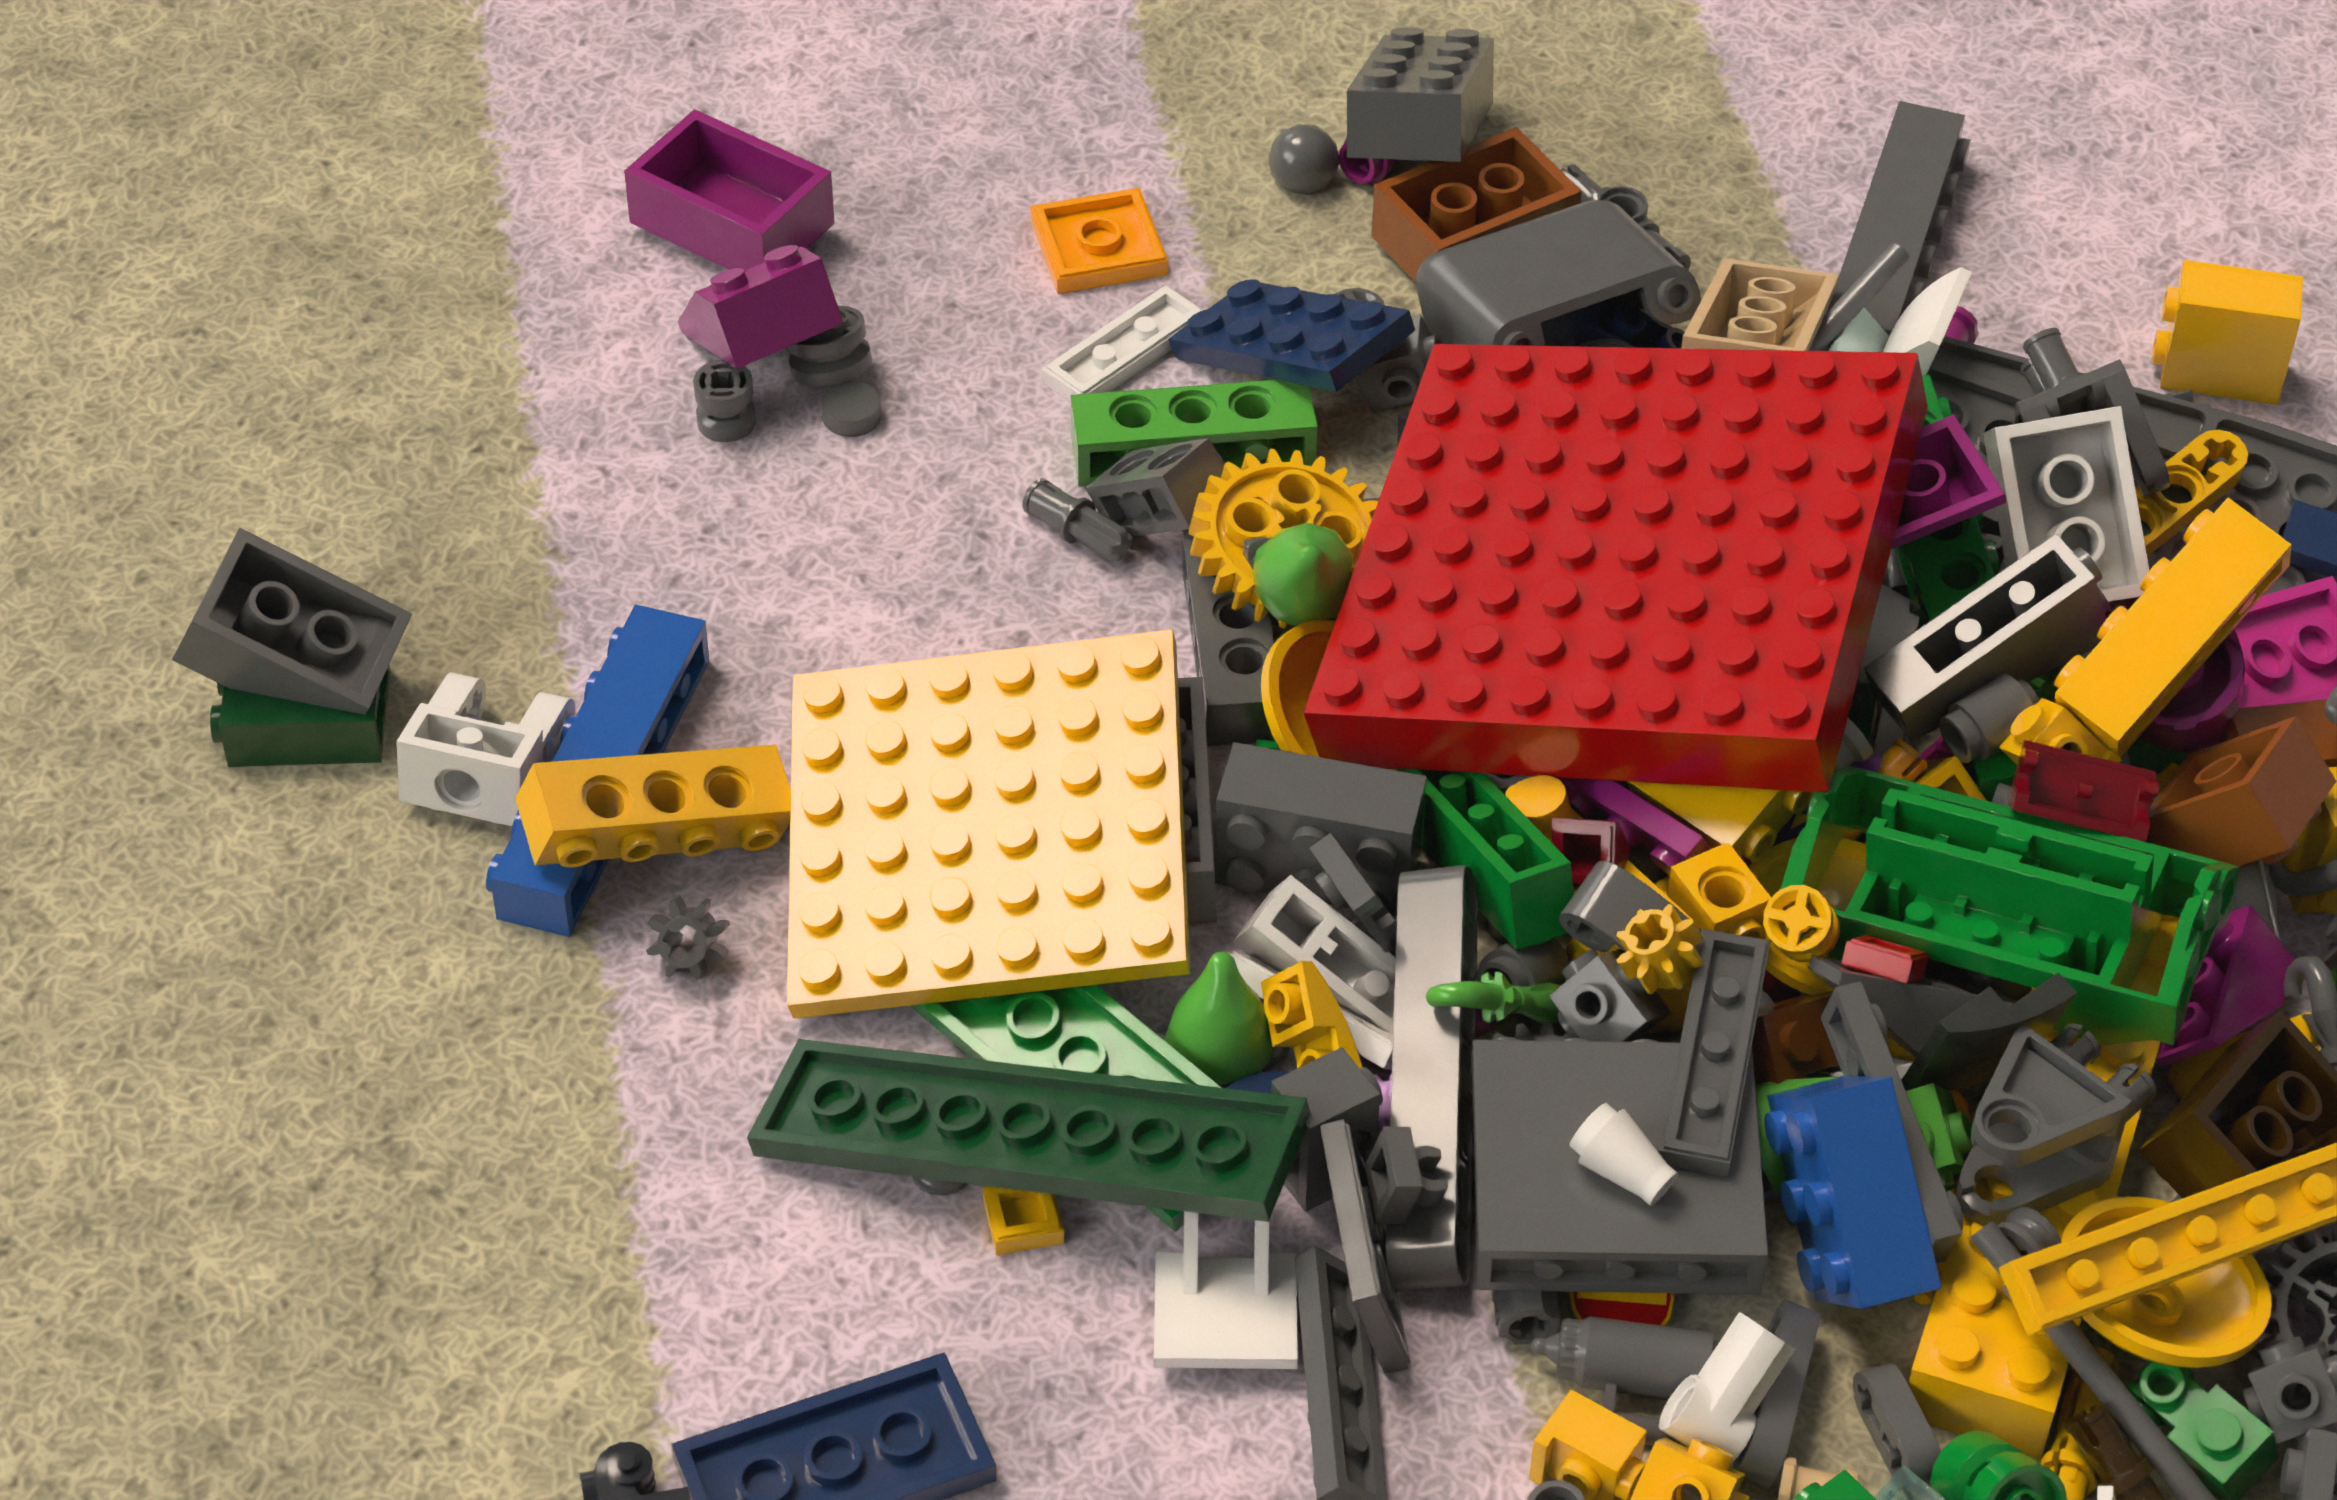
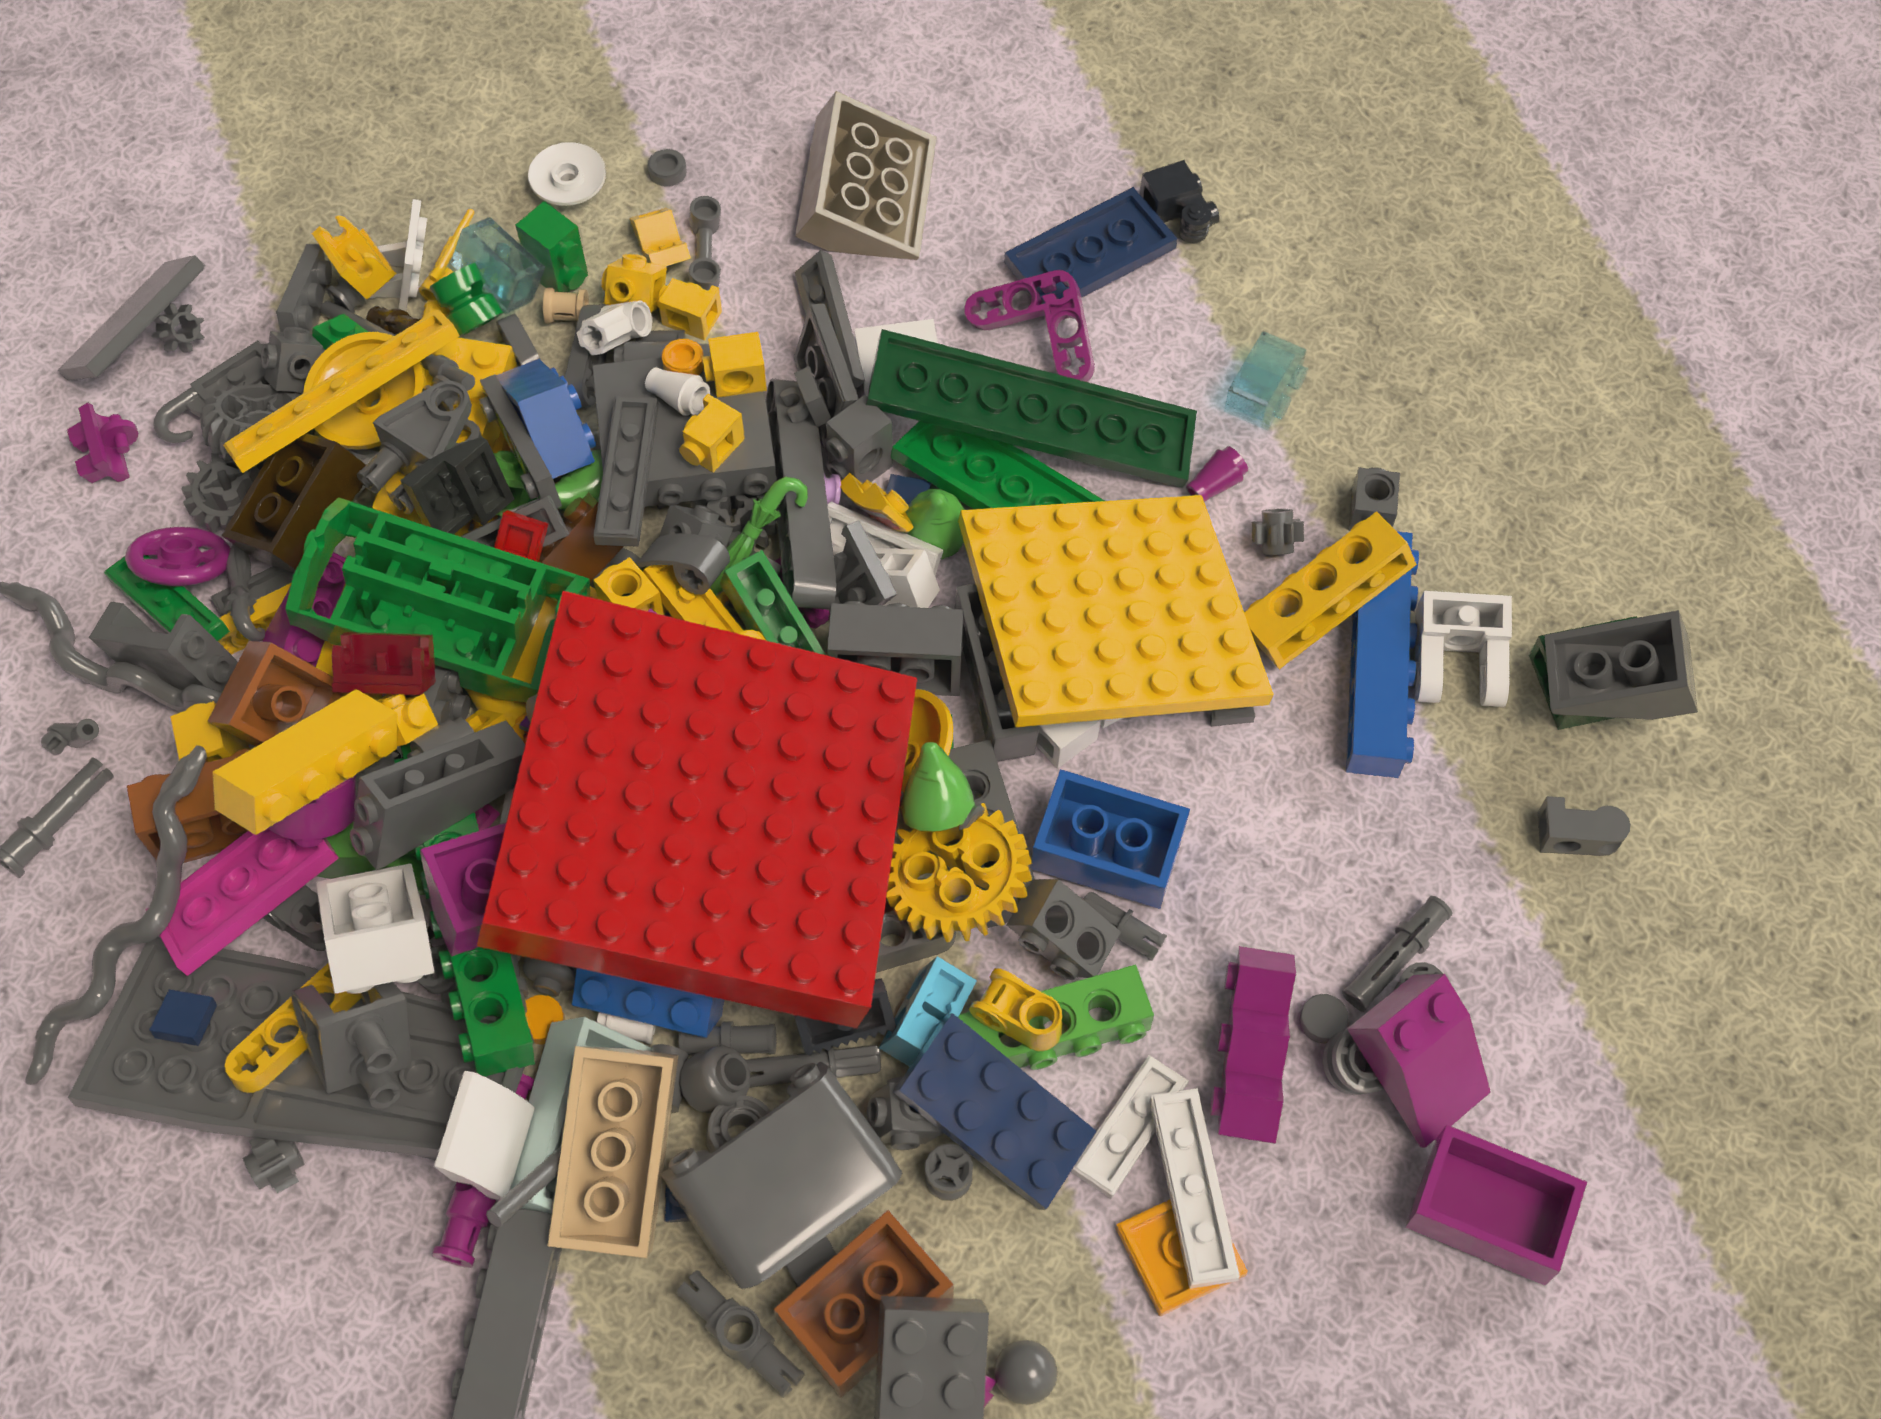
camera: 170 degrees right, 15 degrees up
dark red slope [1551,817,1631,887] -> none
yellow gear [1616,904,1704,994] -> none
yellow wheel [1763,885,1840,962] -> none
yellow piece [2151,260,2303,405] -> none
none -> light orange tile [662,339,704,375]
none -> yellow brick [679,394,745,473]
none -> yellow brick [702,332,767,398]
none -> medium azure brick [879,956,977,1067]
none -> magenta beam [964,270,1095,382]
none -> yellow piece [969,968,1062,1051]
none -> blue brick [1031,769,1190,909]
none -> white tile [1150,1088,1240,1289]
none -> magenta cone [1186,446,1248,502]
none -> magenta brick [1210,946,1296,1144]
none -> clear light blue brick [1224,331,1308,431]
none -> dark grey pin [1342,895,1453,1012]
none -> dark grey brick [1348,467,1400,531]
none -> dark grey leg [1537,796,1631,856]

